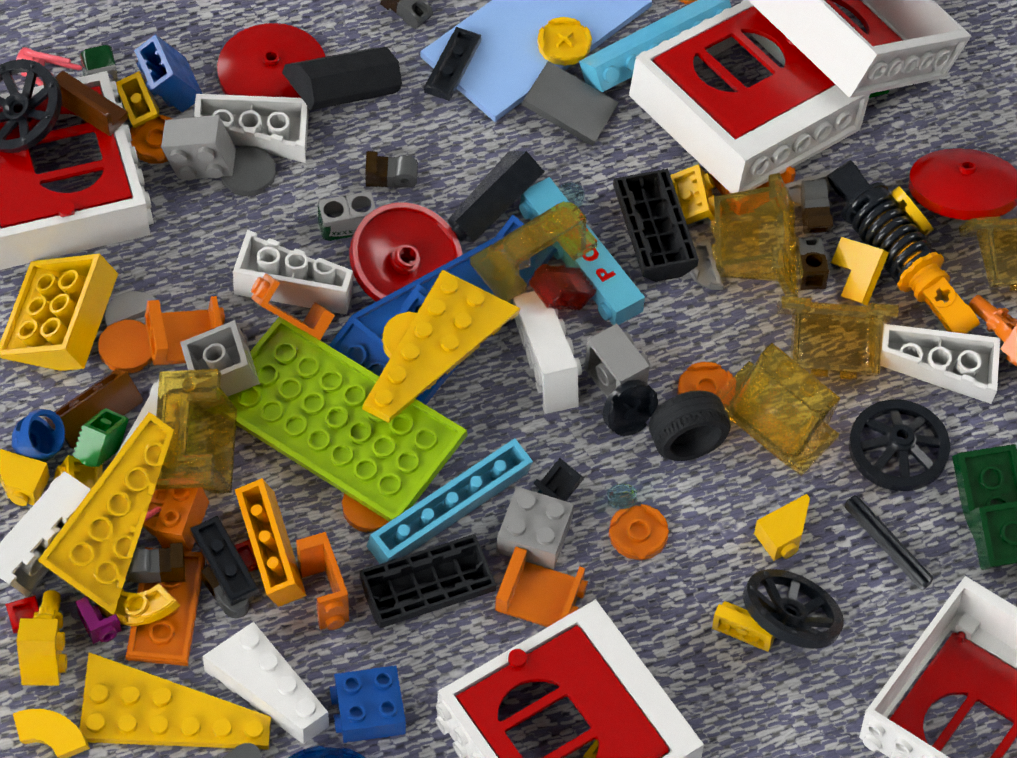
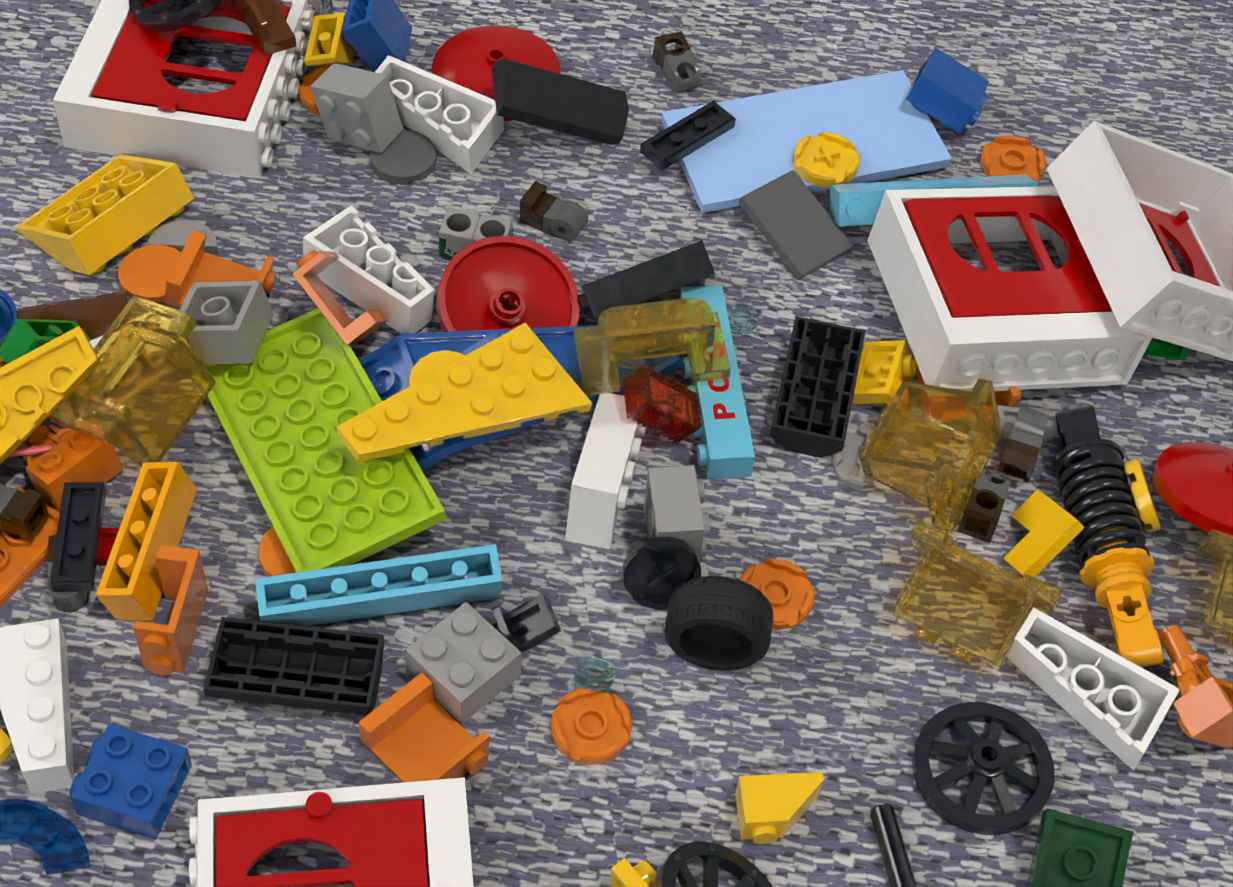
camera: 25 degrees right, 5 degrees down
clear yellow windscreen [716,343,841,476] -> none

